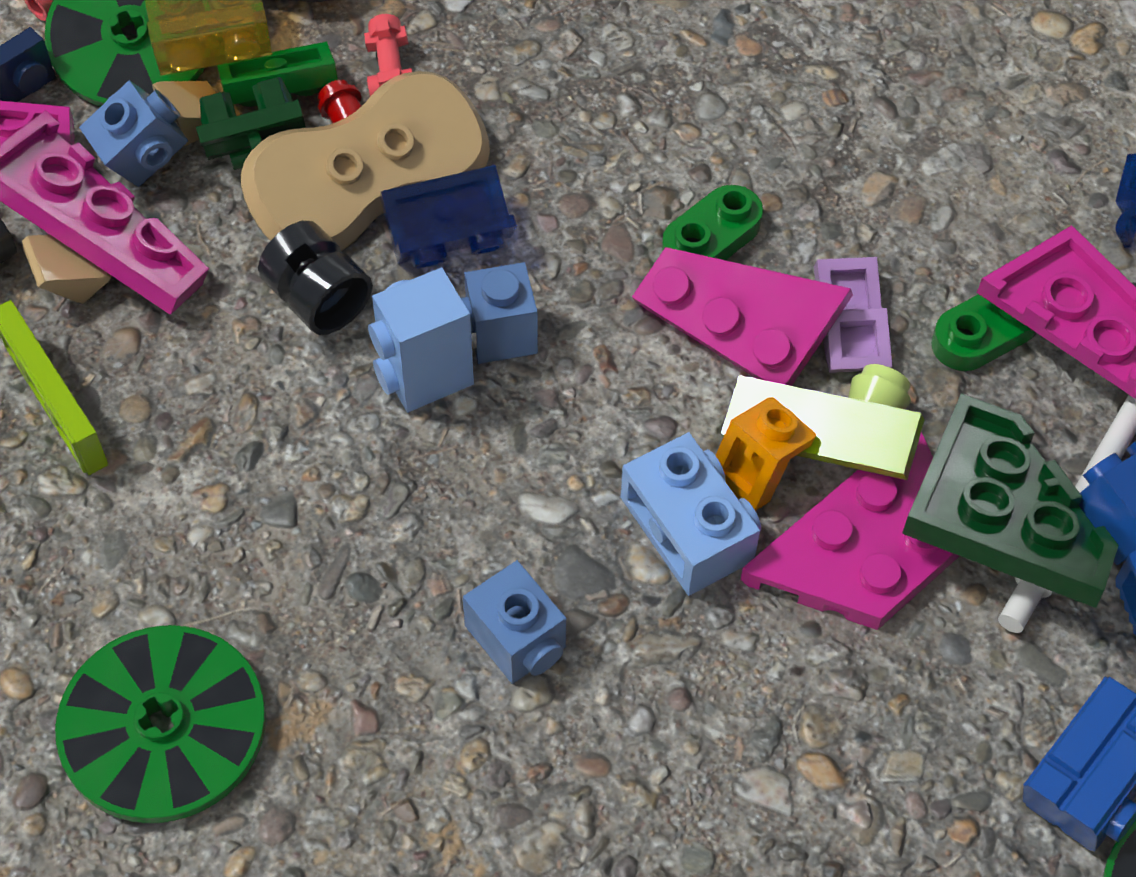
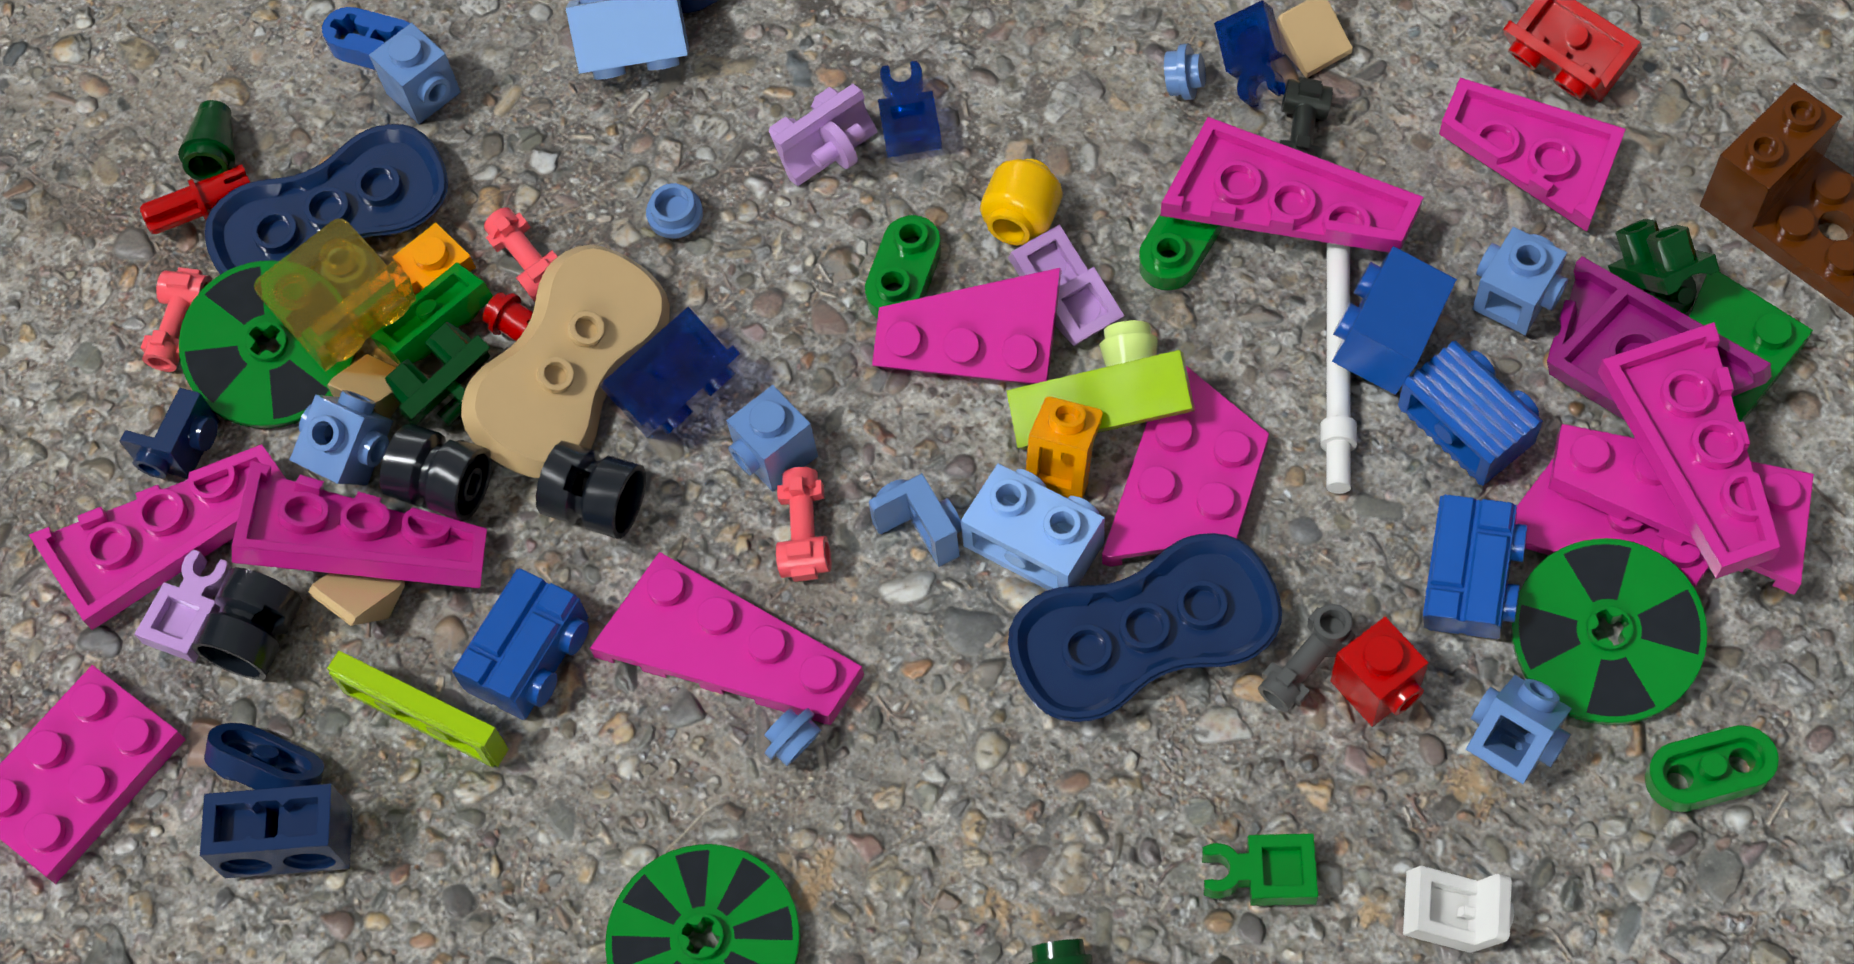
camera: 20 degrees left, 5 degrees up
light blue brick [368,267,474,413] -> none
medium blue brick [462,560,566,684] -> none
dark green plate [902,393,1119,608] -> none
none -> light orange plate [367,222,476,315]
none -> black wheel [380,423,492,521]
none -> blue brick [452,568,589,720]
none -> dark pink wing [590,552,864,725]
none -> medium blue plate [646,183,703,239]
none -> medium blue plate [764,708,822,766]
none -> lavender hips [769,84,877,186]
none -> coral bar [776,467,832,582]
none -> medium blue bracket [869,473,962,567]
none -> clear blue plate [878,61,942,158]
none -> yellow head [980,159,1063,246]
none -> dark blue plate [1008,533,1282,722]
none -> medium blue plate [1164,43,1206,100]
none -> dark grey bar [1258,604,1355,712]
none -> red brick [1330,616,1429,727]

